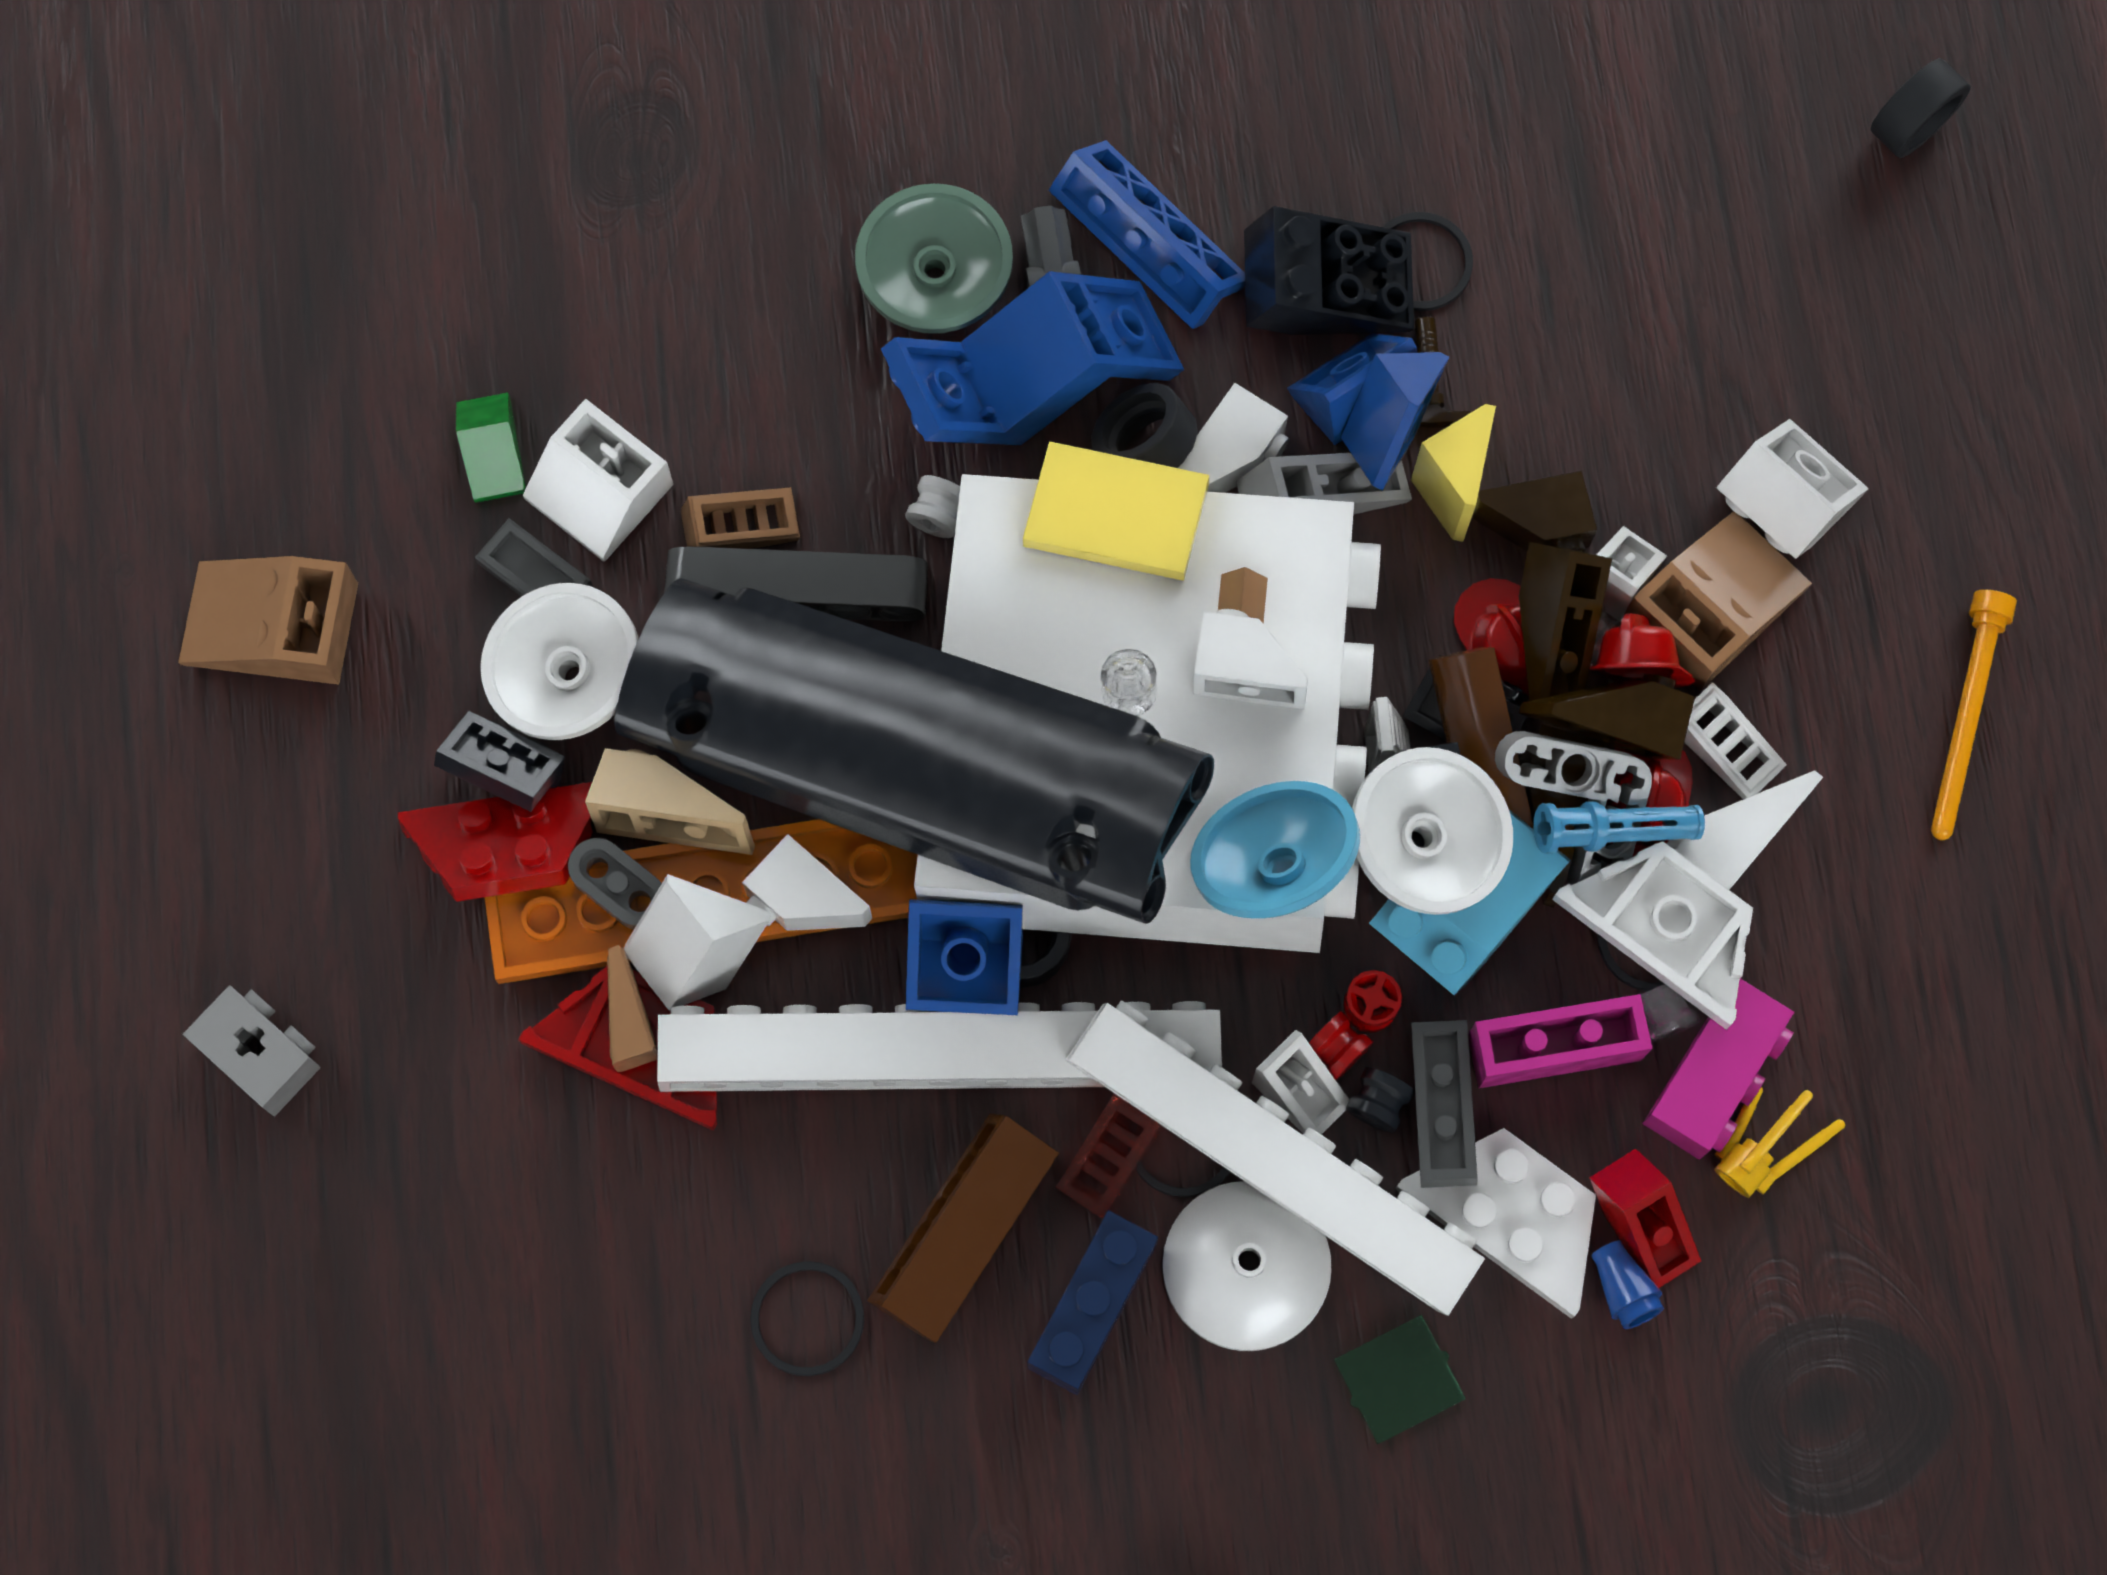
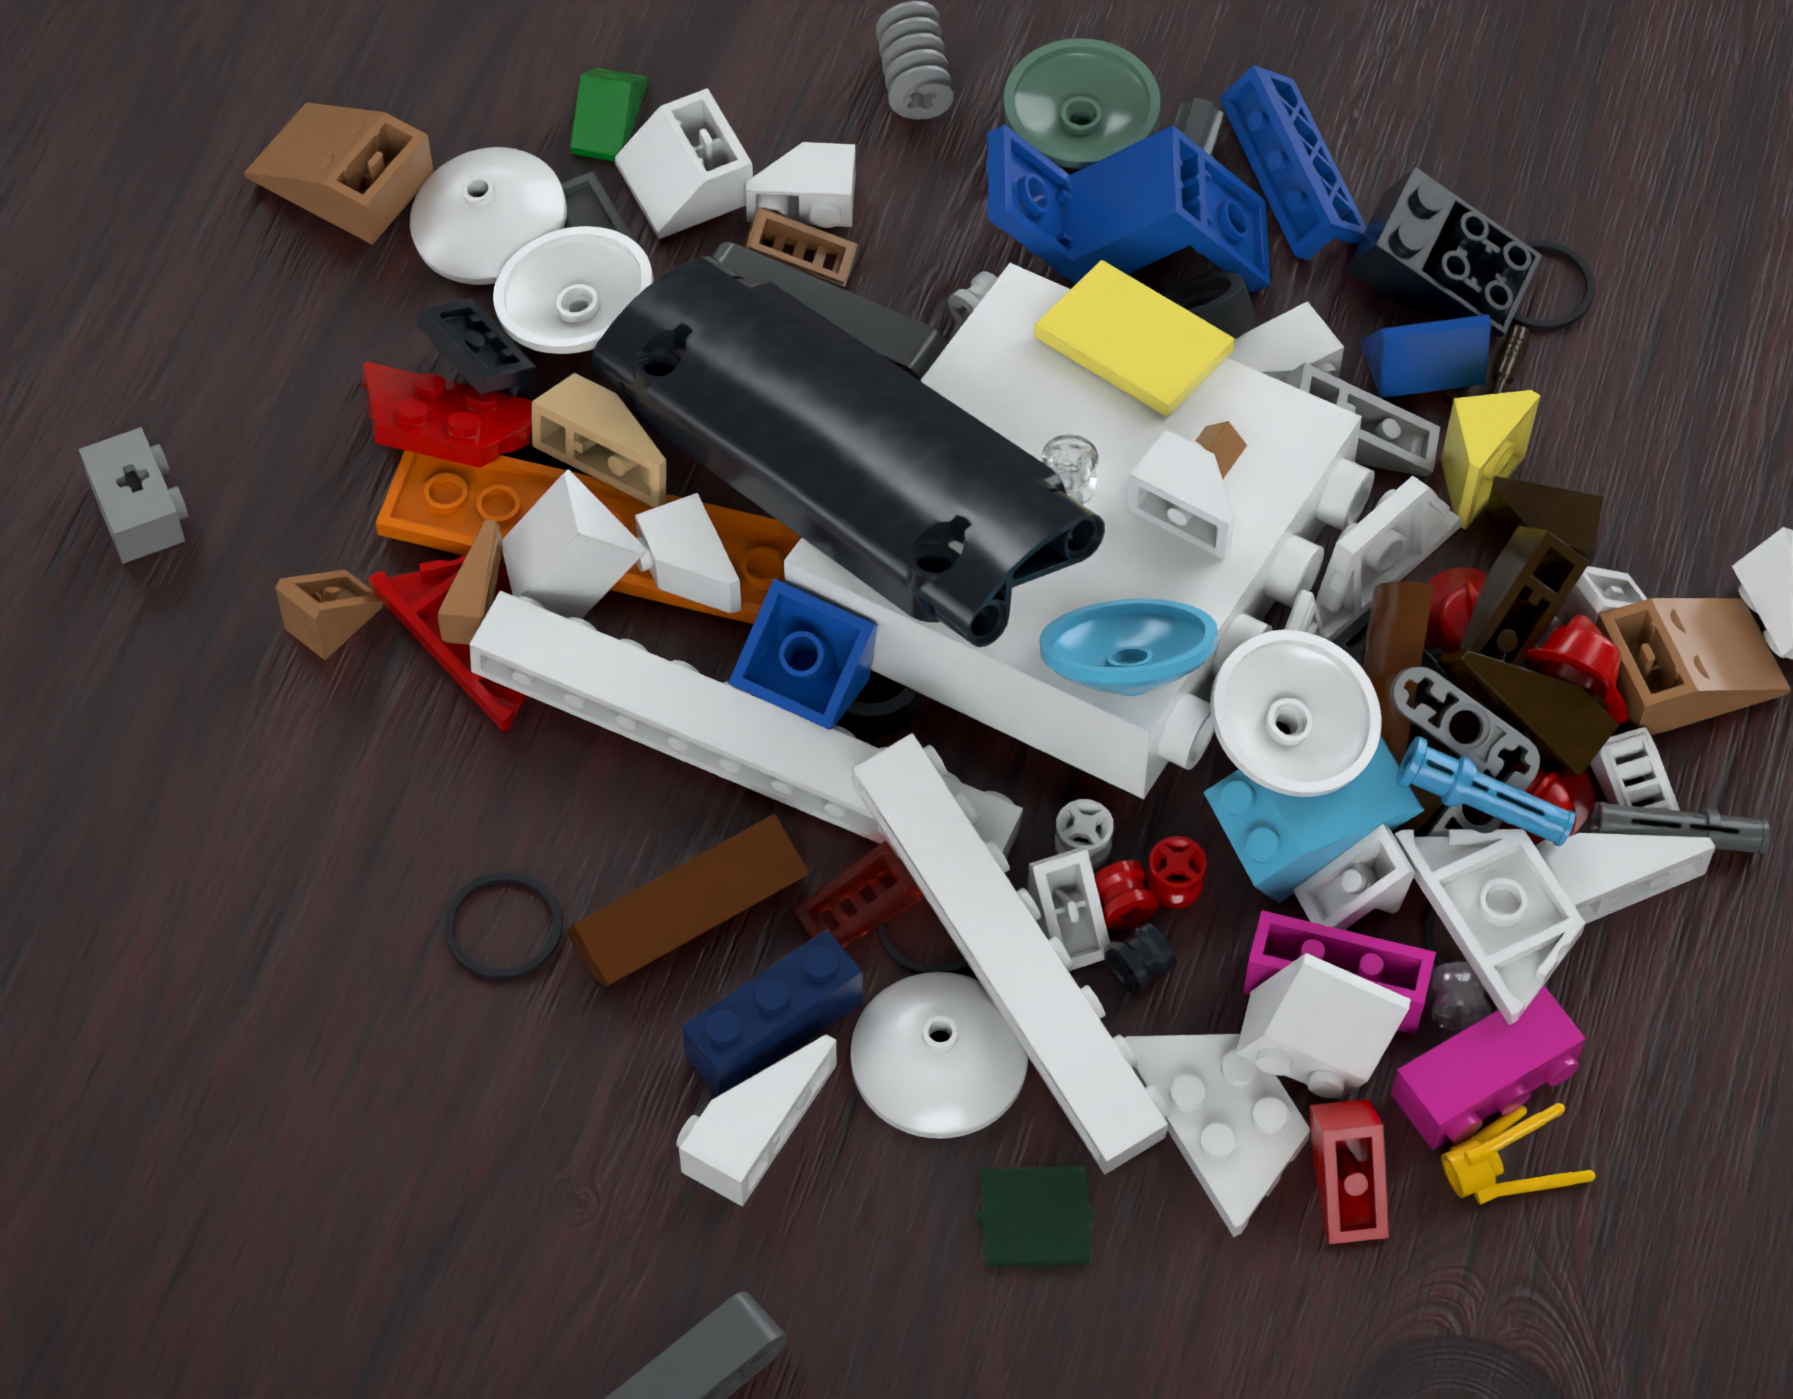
camera: 25 degrees right, 15 degrees down
dark grey plate [568,838,662,930] -> none
blue slope [1341,352,1449,491] -> none
dark grey plate [1411,1020,1478,1188] -> none
blue cone [1591,1240,1664,1330] -> none
none -> medium nougat slope [275,570,383,660]
none -> white dish [410,147,567,285]
none -> white slope [676,1035,837,1207]
none -> white slope [746,142,856,228]
none -> light grey piece [876,1,954,120]
none -> white wheel [1055,799,1113,870]
none -> white slope [1236,953,1411,1099]
none -> white slope [1293,824,1415,930]
none -> white wing [1315,476,1462,642]
none -> dark grey pin [1590,802,1770,855]

